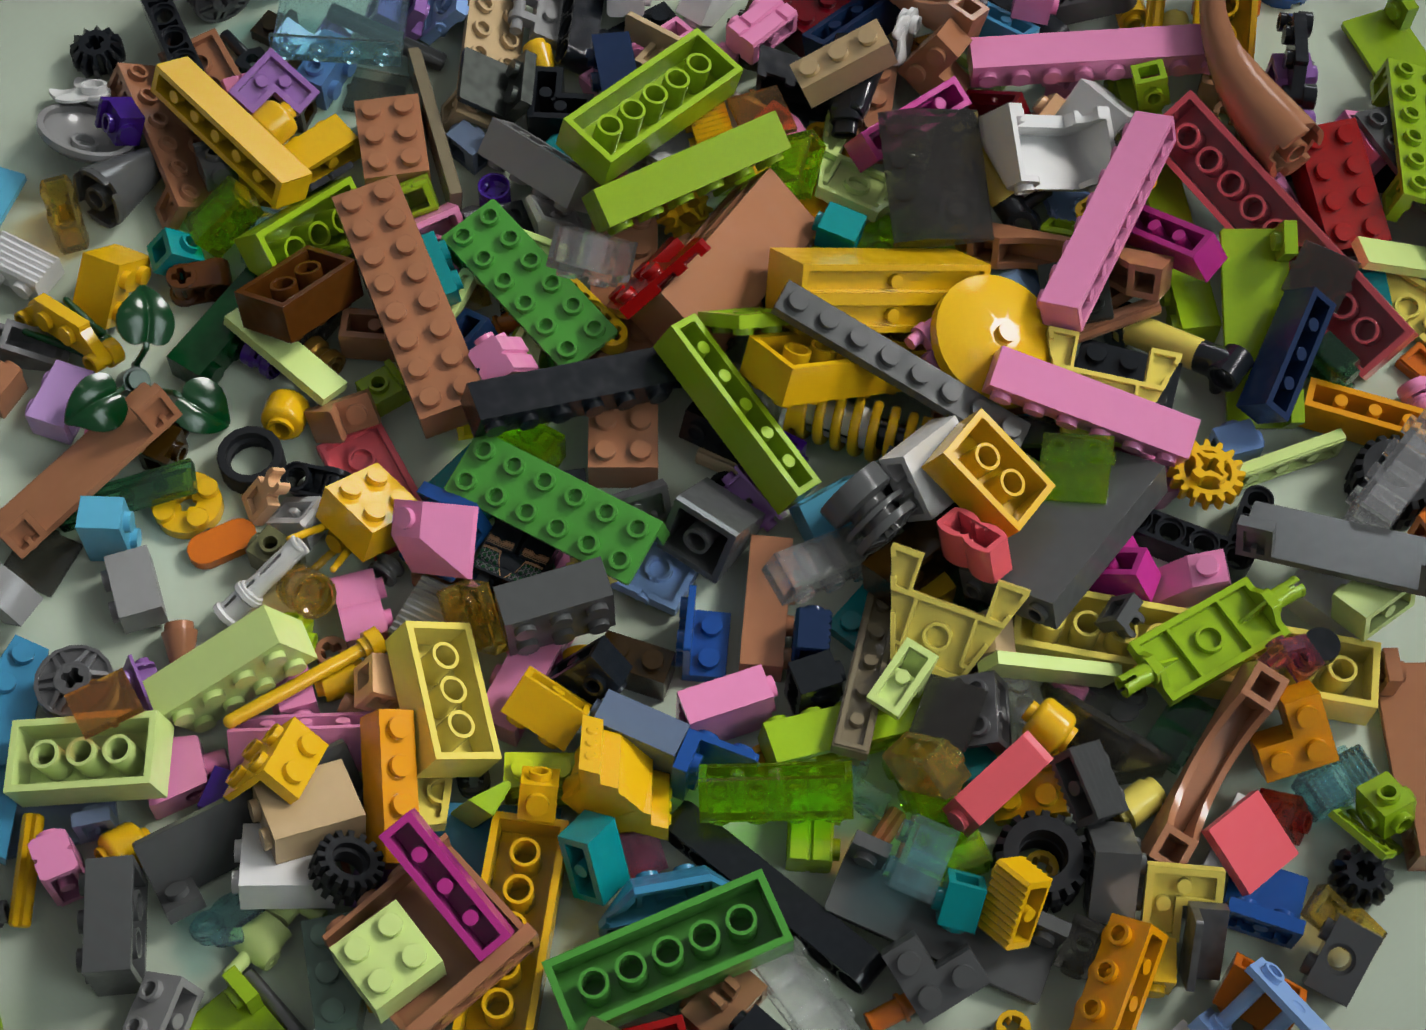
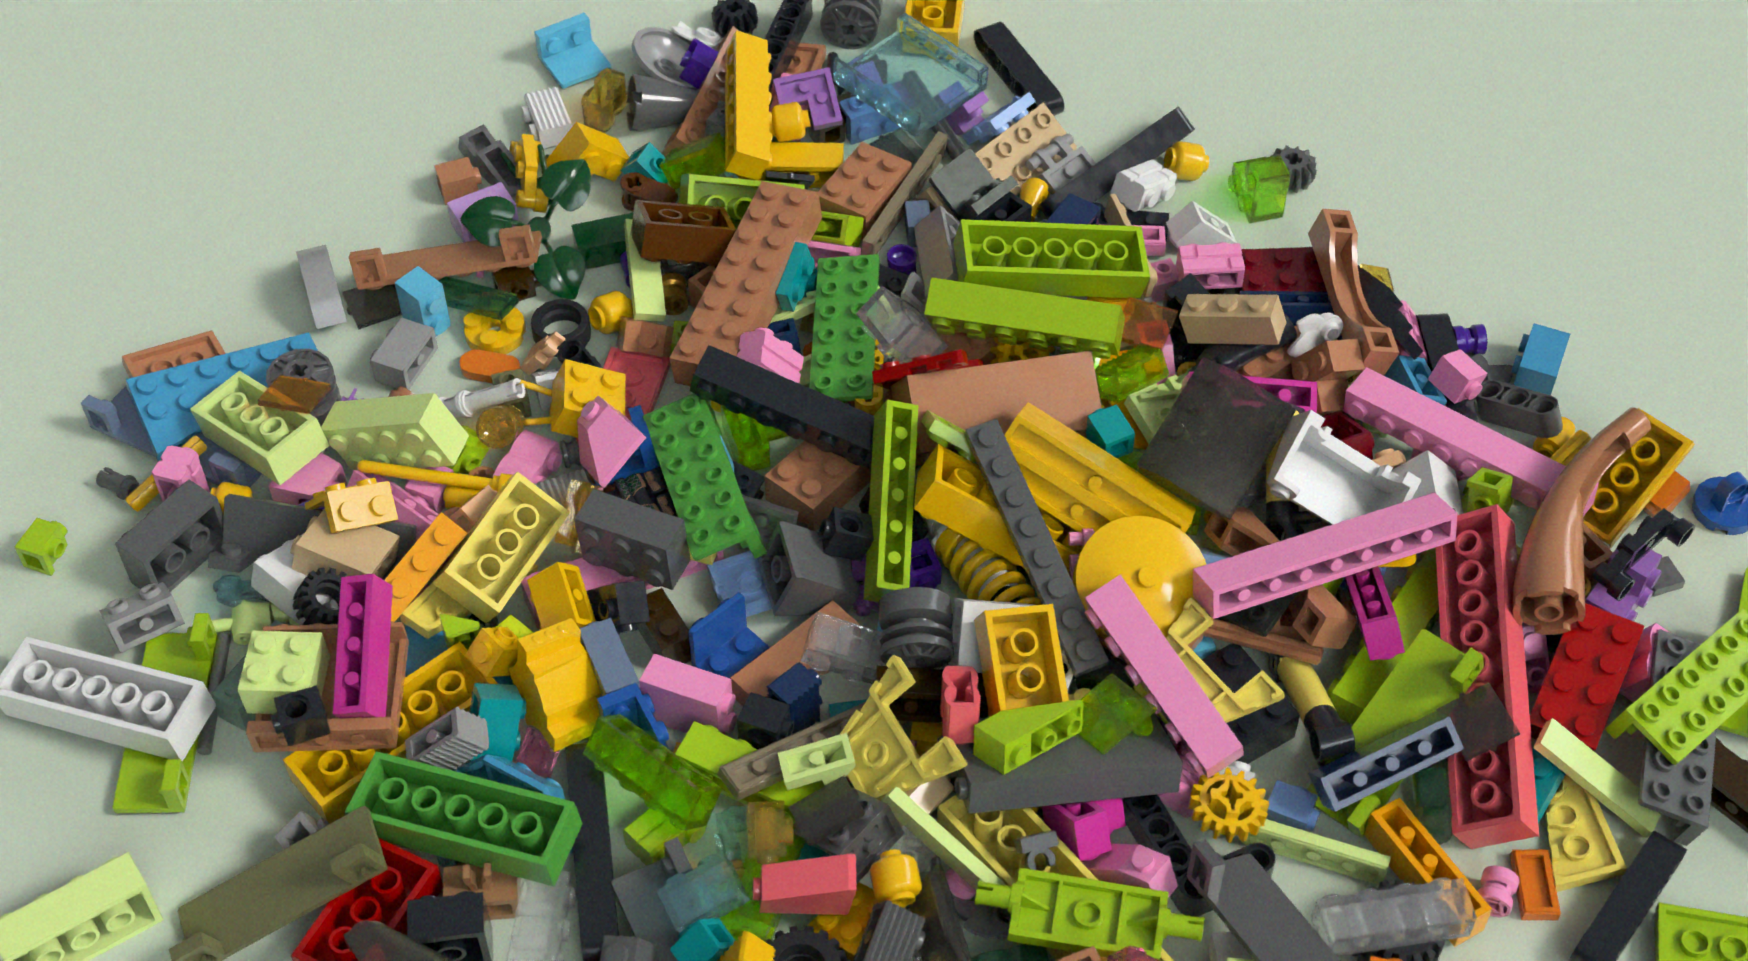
camera: 45 degrees right, 10 degrees down
none -> black brick [271,685,331,746]
none -> light grey brick [405,706,489,771]
none -> black brick [819,507,874,562]
none -> lime slope [973,699,1083,775]

